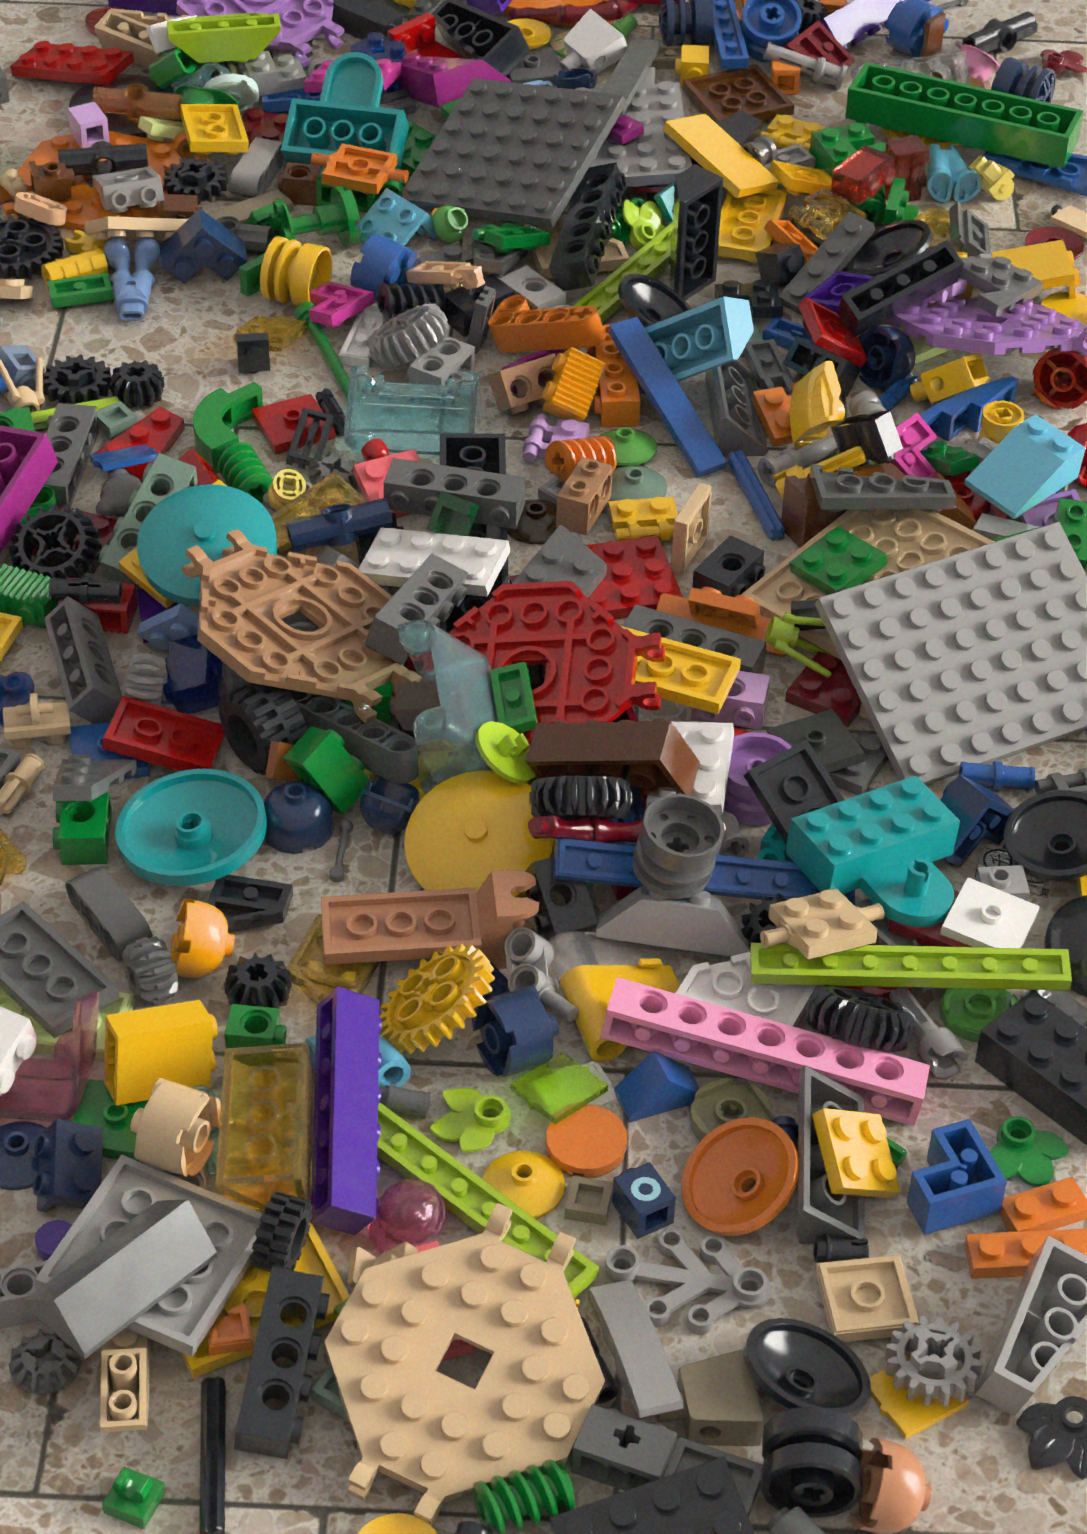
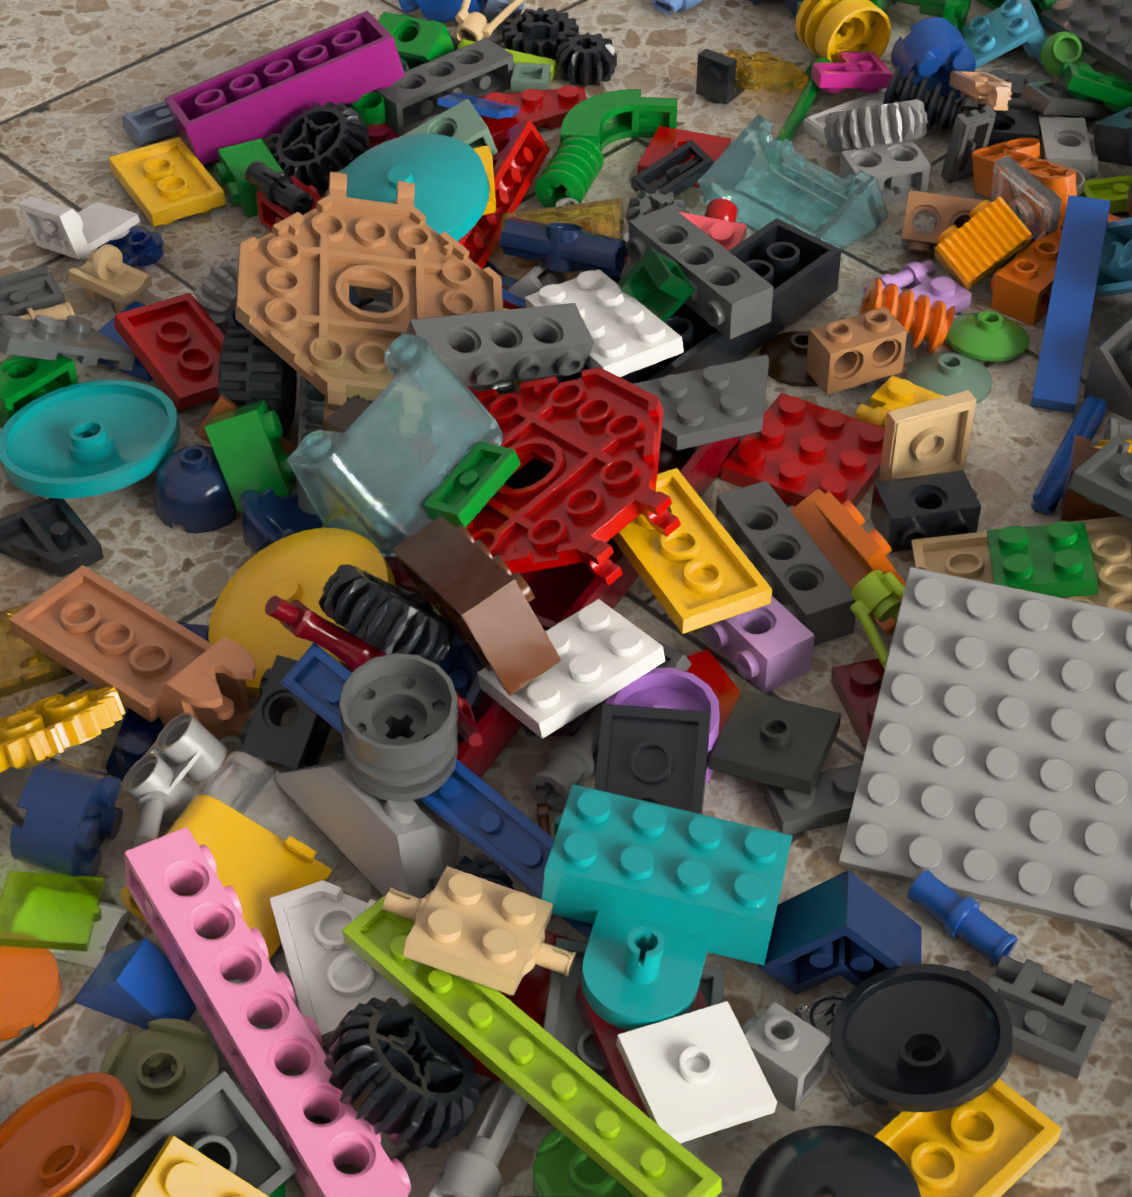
camera: 45 degrees right, 0 degrees up
dark grey brick [44,596,122,724] -> none
light yellow wheel [267,469,306,513] -> none
dark grey hinge [329,819,353,882] -> none
lime piece [475,721,536,784] -> none
none -> clear plate [990,155,1062,239]

